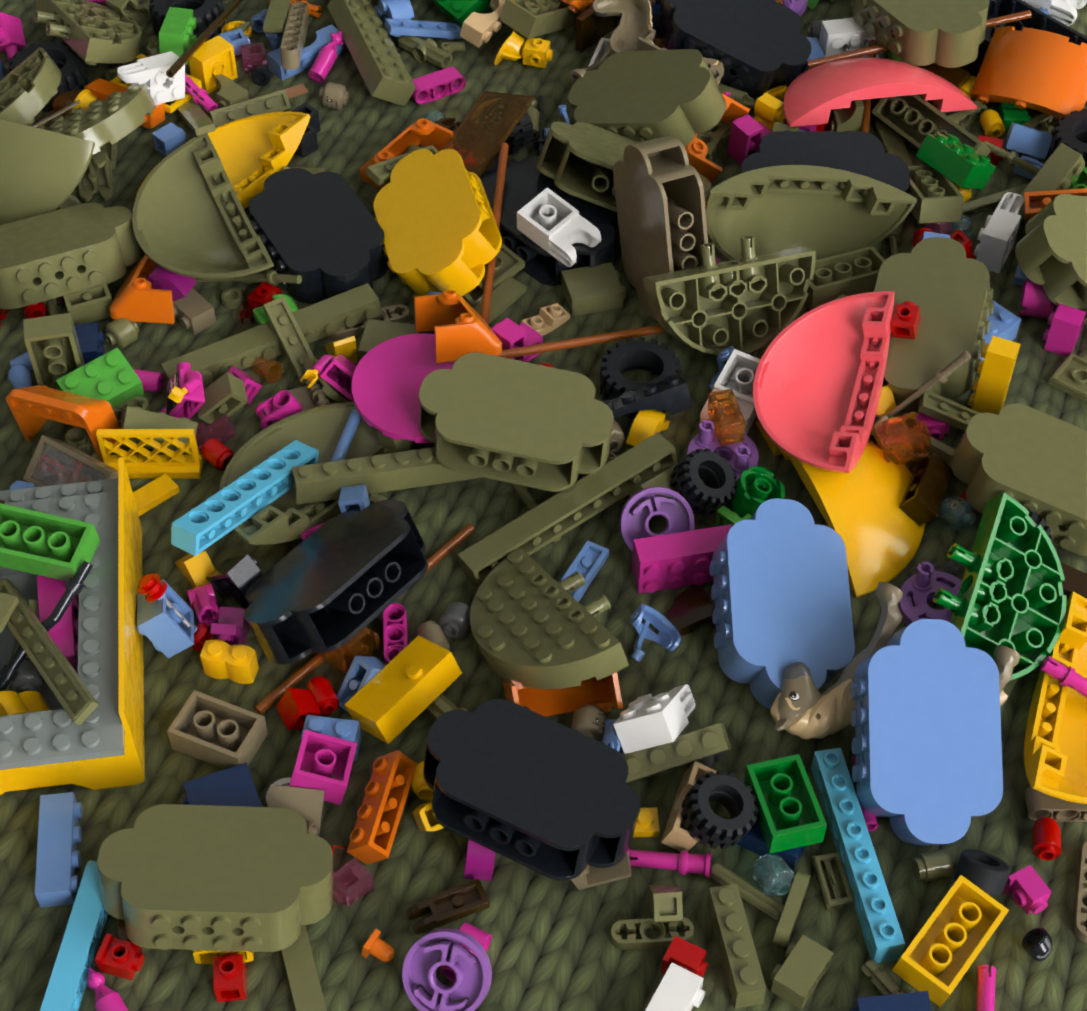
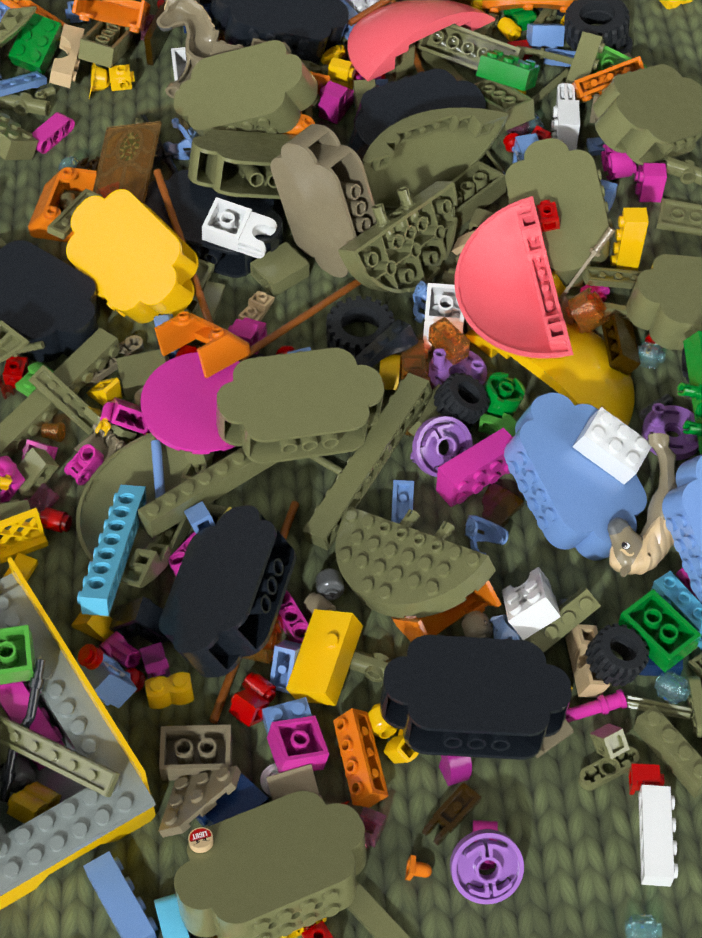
camera: 25 degrees left, 5 degrees up
none -> dark tan plate [158,765,241,837]
none -> tile [188,827,214,853]
none -> clear orange slope [400,340,431,385]
none -> white brick [573,407,651,484]

